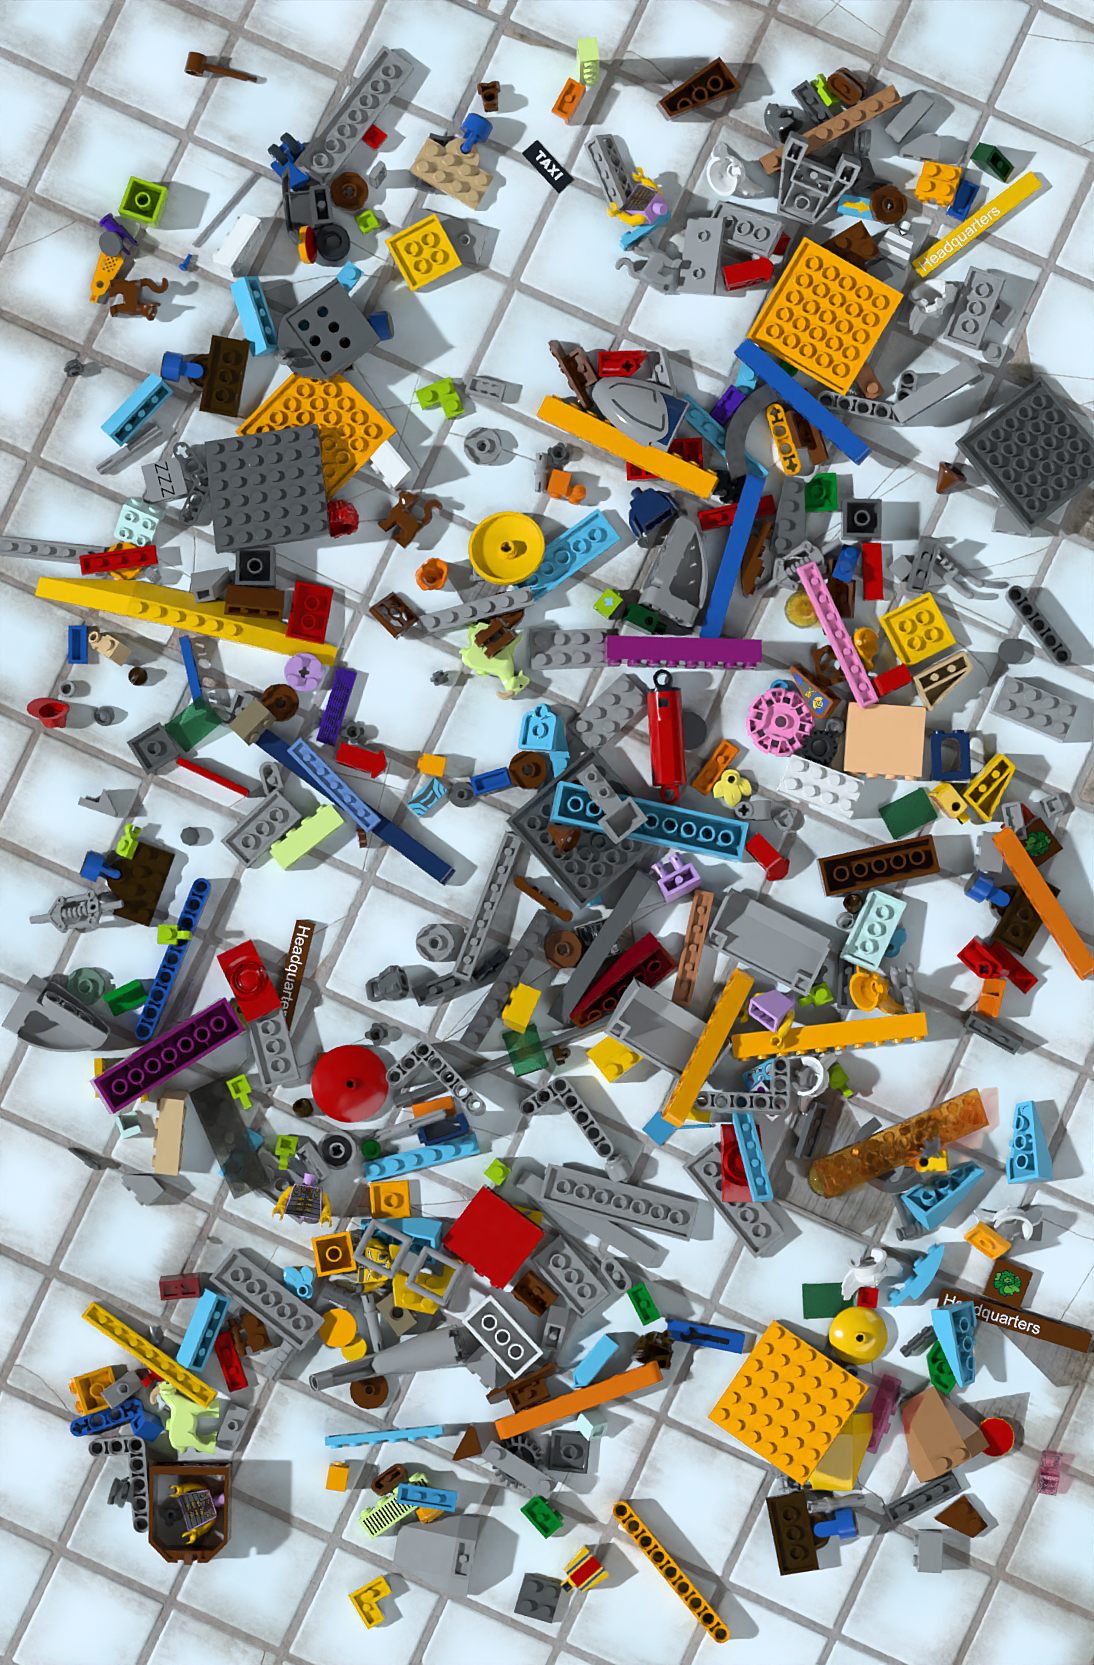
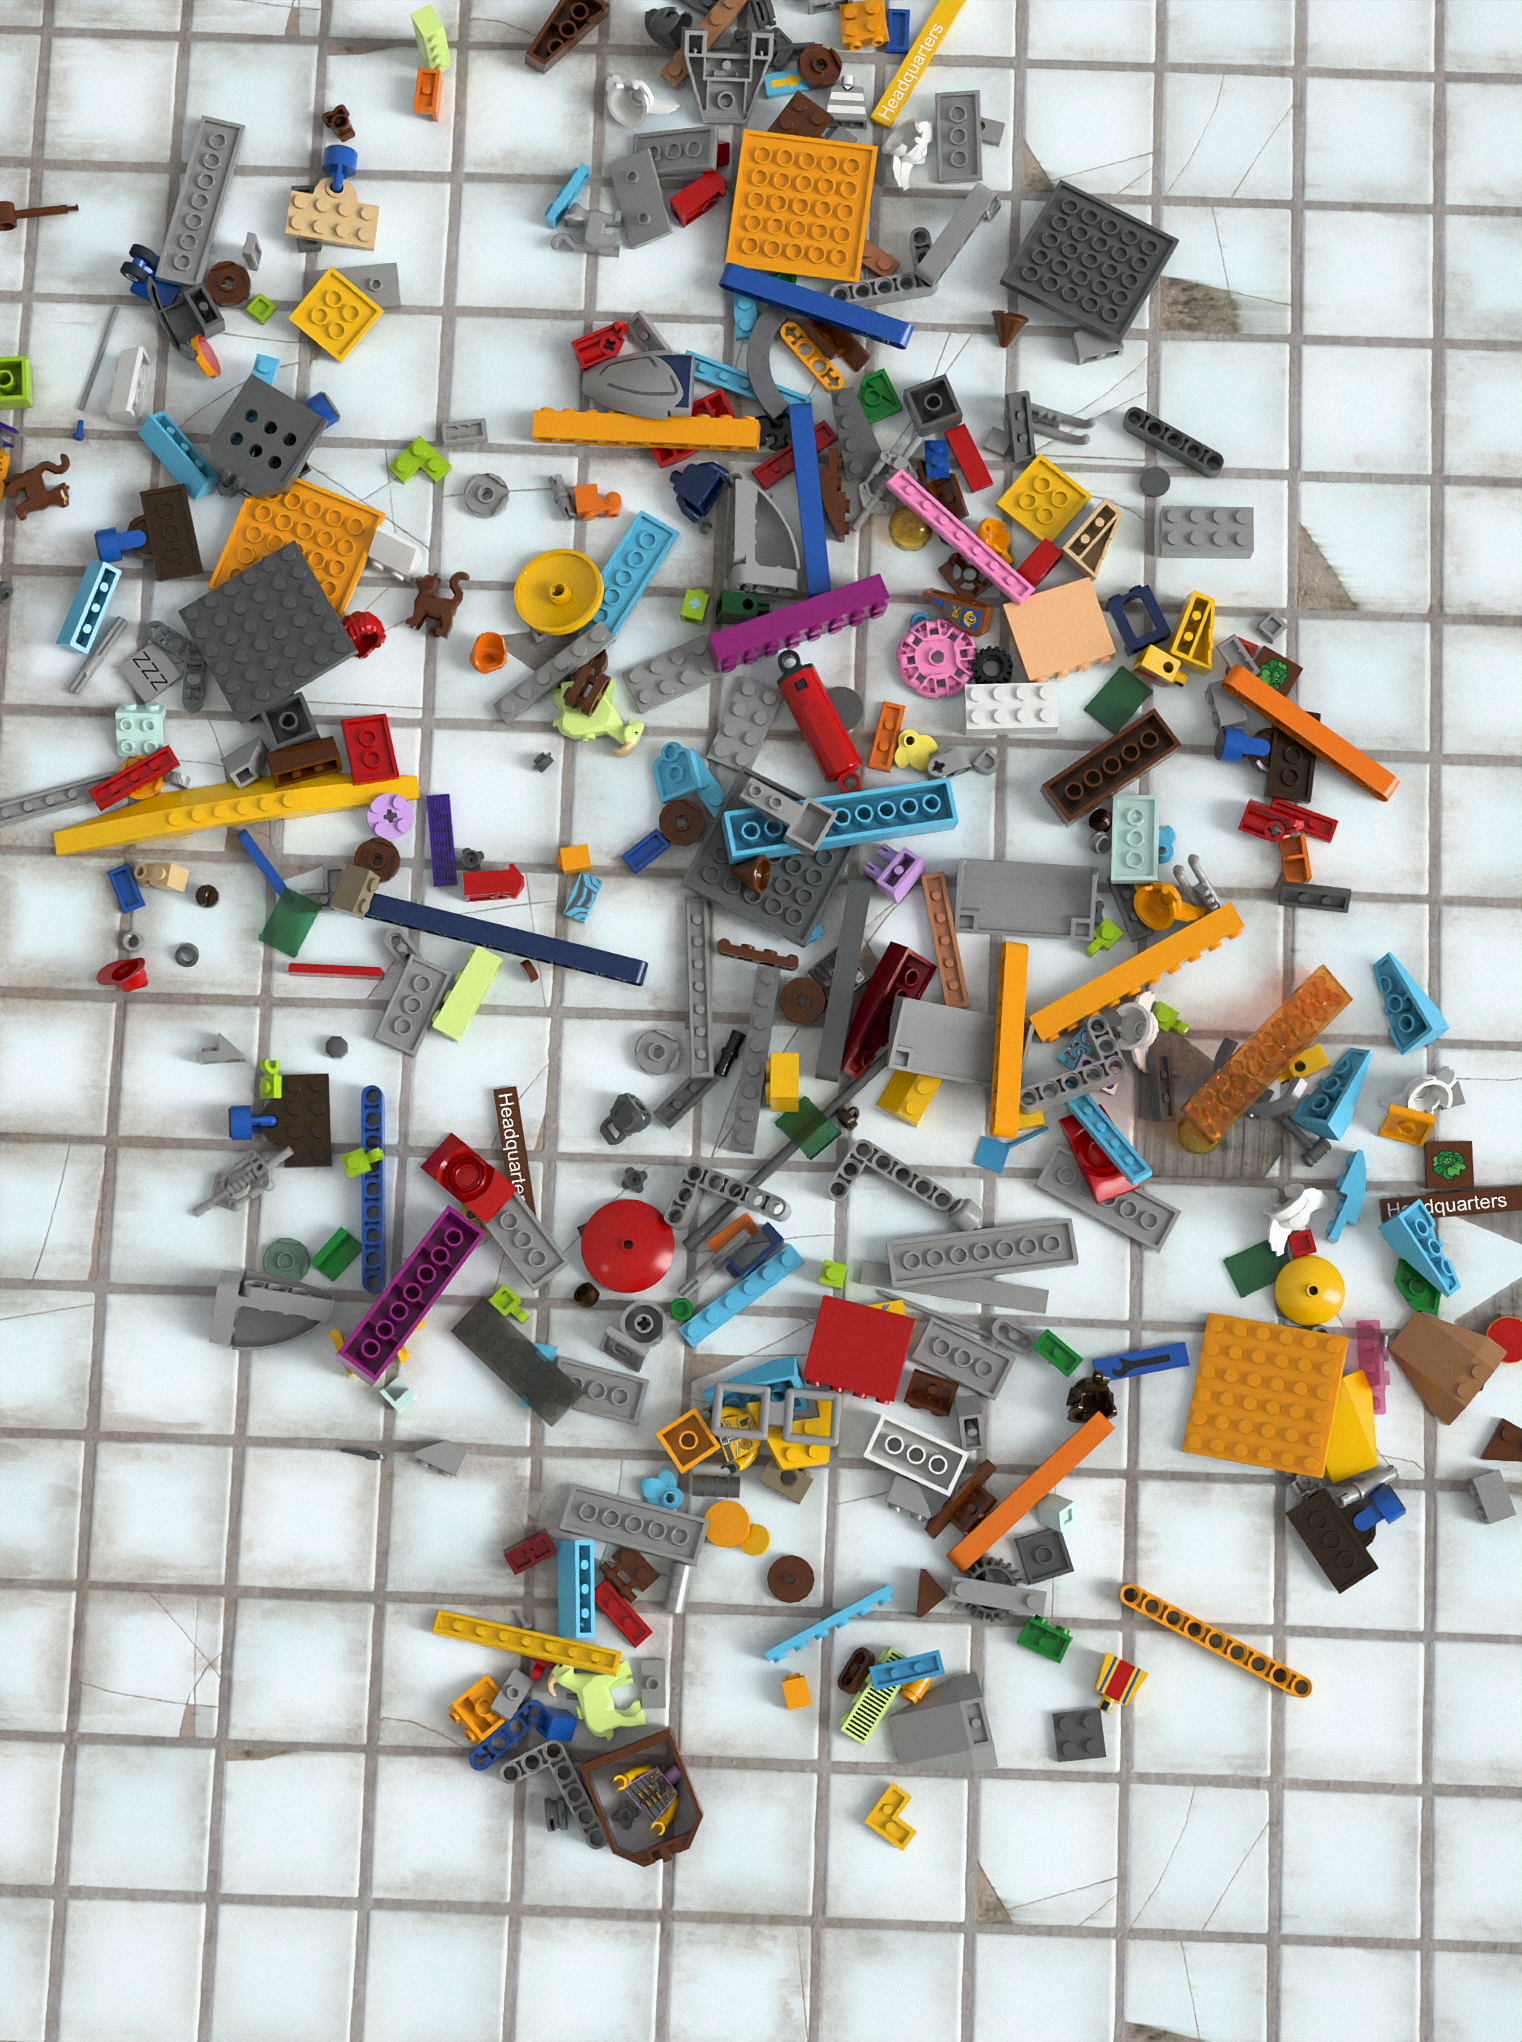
camera: 20 degrees left, 5 degrees down
dark grey plate [127,722,180,775] -> none
tan wedge [152,1088,189,1176] -> none
torso [271,1173,332,1228] -> none
lime plate [275,1134,298,1170] -> none
medium blue tile [287,737,382,833] -> none
light grey brick [309,1325,466,1392] -> none
black tyre [316,224,350,261] -> none
light grey pin [361,1292,386,1352] -> none
red plate [362,124,388,151] -> none
reddish brown piece [369,592,419,640] -> none
light orange tile [370,1180,411,1219] -> none
dark grey piece [449,782,475,808] -> none
black sticker [522,140,574,193] -> none
dark grey plate [547,442,570,465] -> none
reddish brown bracket [548,340,600,409] -> none
medium azure piece [571,1333,620,1389] -> none
light grey fence [584,134,634,210] -> none
torso [607,167,668,227] -> none
dark purple plate [709,384,747,427] -> none
lavender torso [737,990,796,1049] -> none
red piece [744,832,790,881] -> none
dark grey piece [825,717,846,737] -> none
dark grey tile [883,1470,961,1525] -> none
dark grey axle [900,1326,934,1358] -> none
flat silver piece [915,1134,941,1159] -> none
light grey plate [982,343,1002,362] -> none

